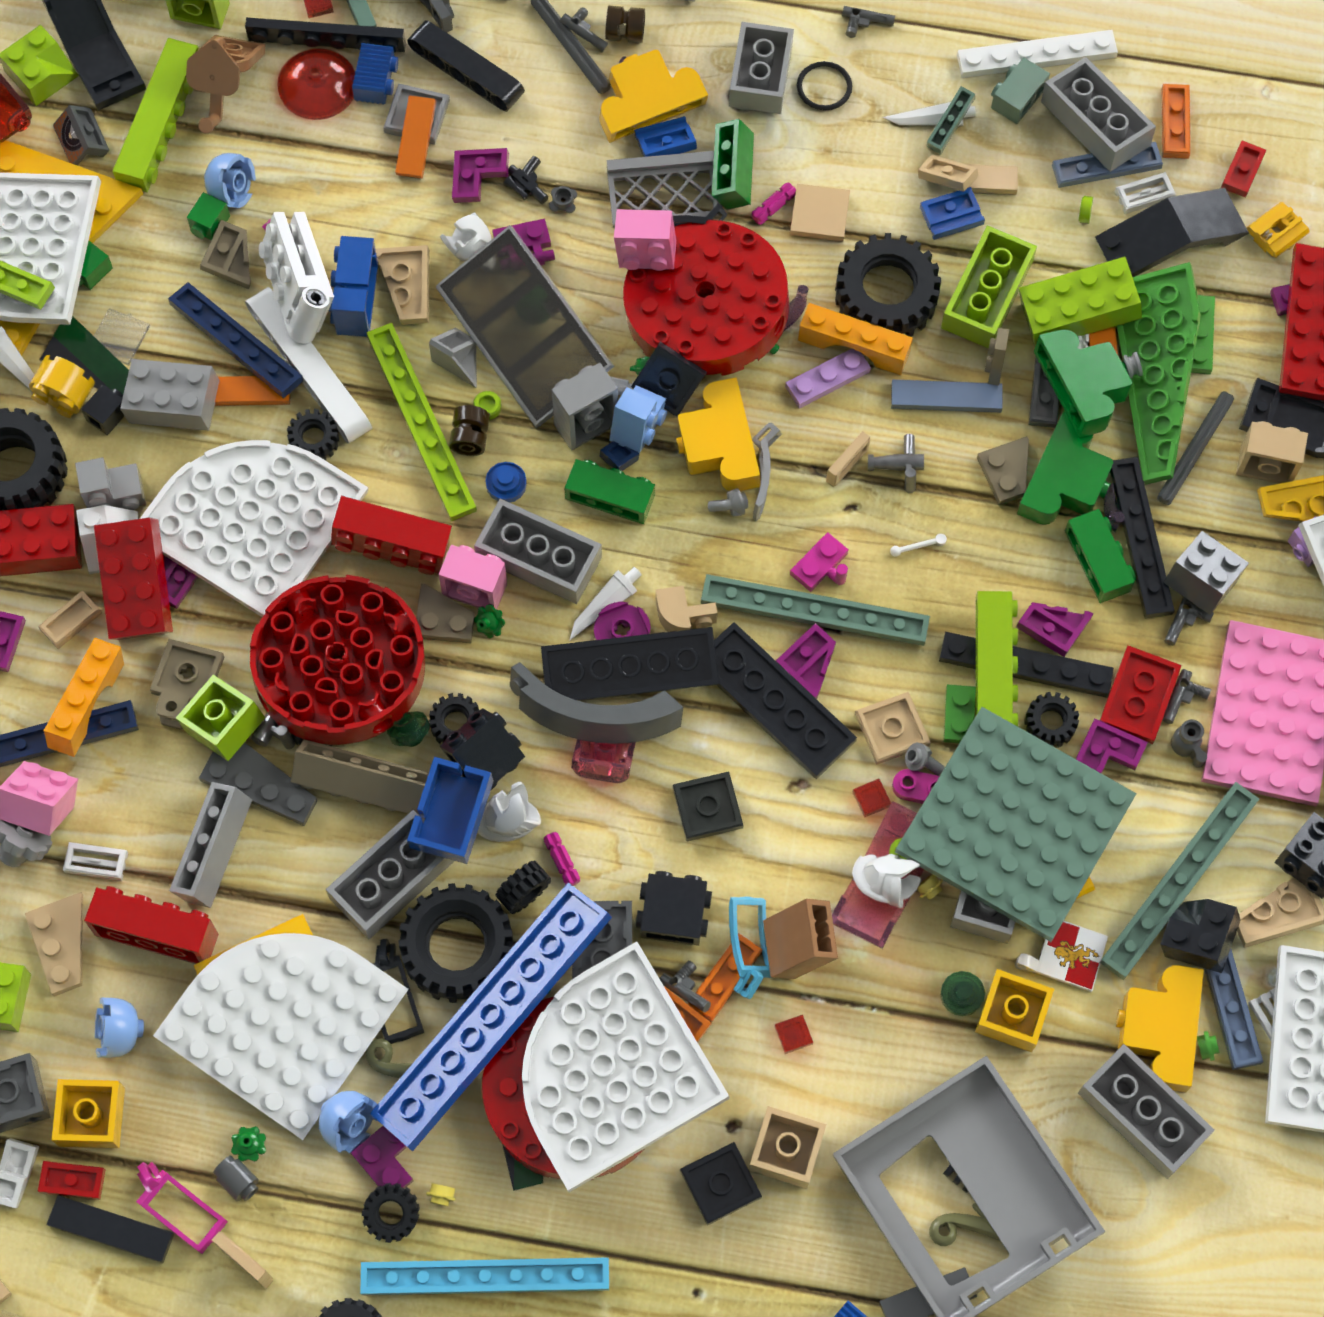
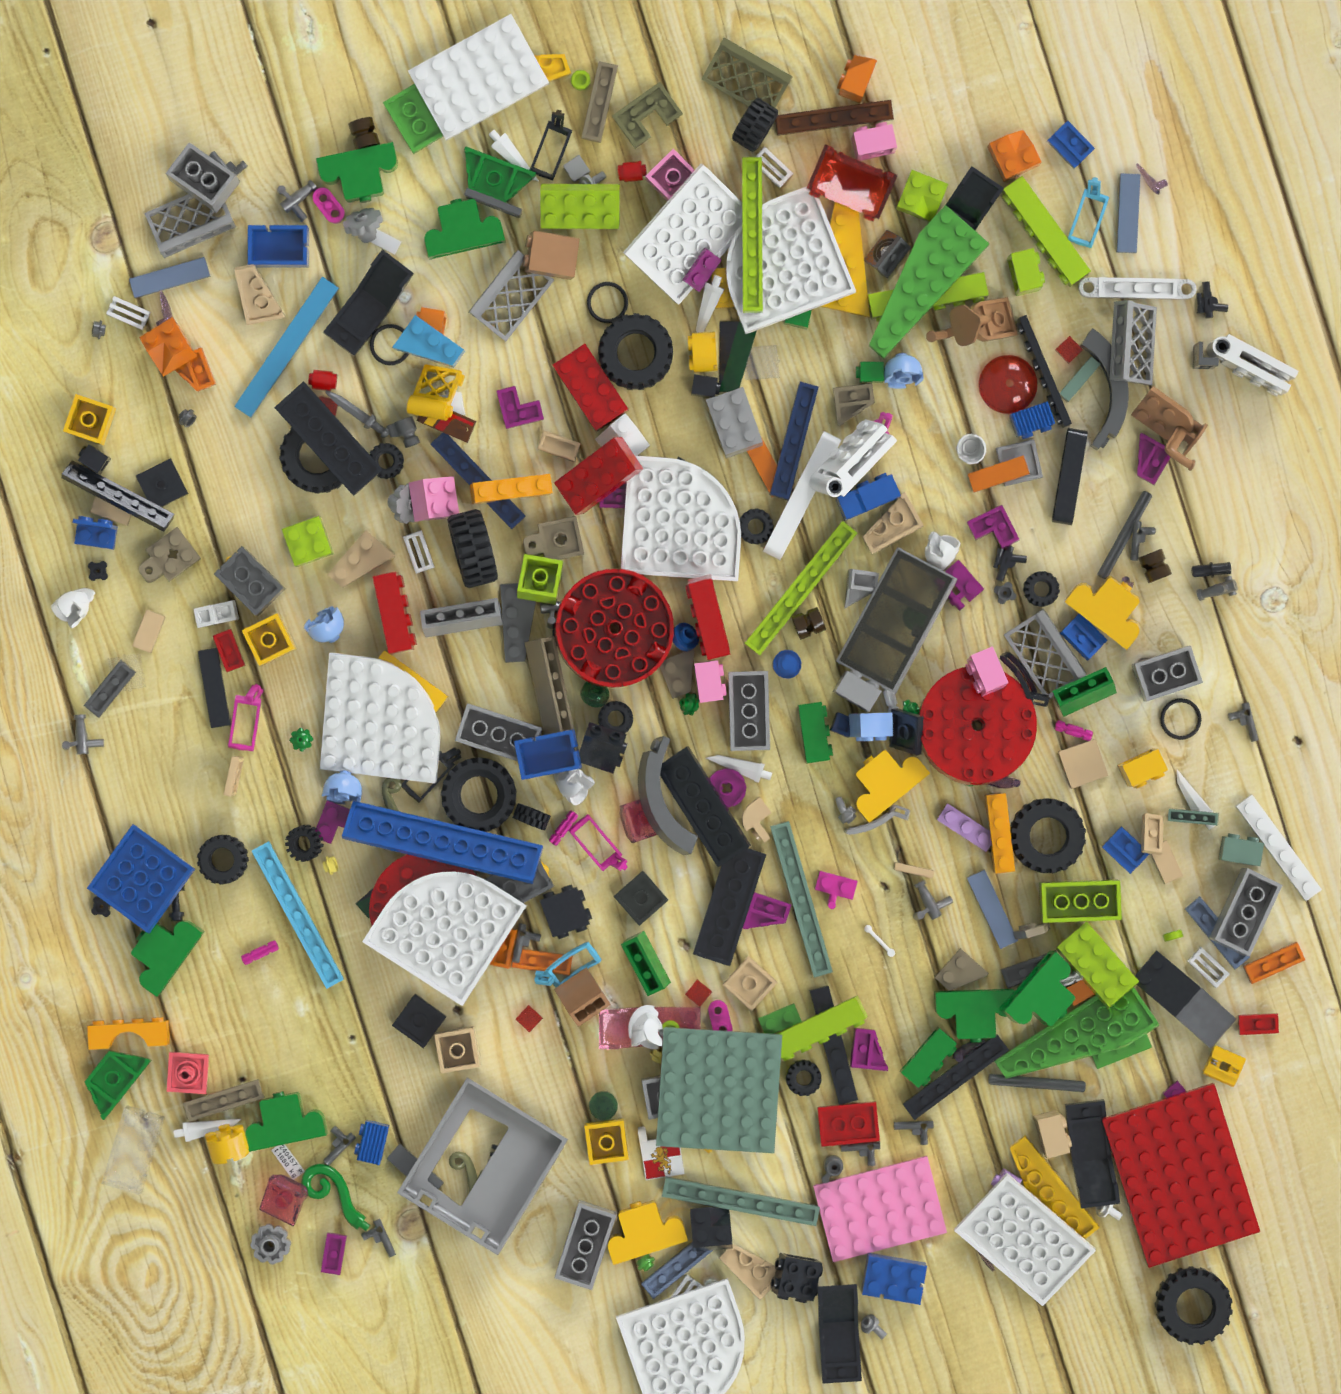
camera: 70 degrees right, 20 degrees up
light grey brick [75,457,146,510] -> none
dark grey brick [213,1156,259,1202] -> none
lime tile [473,391,501,420] -> none
light grey plate [905,742,945,776] -> none
magenta plate [1076,718,1148,773] -> none
light grey bush [1122,352,1143,379] -> none
brick [1163,531,1249,615] -> none
none -> black tyre [447,509,498,588]
none -> dark pink sword [568,814,628,871]
none -> green brick [621,931,671,996]
none -> blue plate [673,623,699,652]
none -> bright green wing [869,205,990,359]
none -> white hair [956,434,986,464]
none -> black tyre [1023,571,1060,607]
none -> yellow brick [1118,748,1168,789]

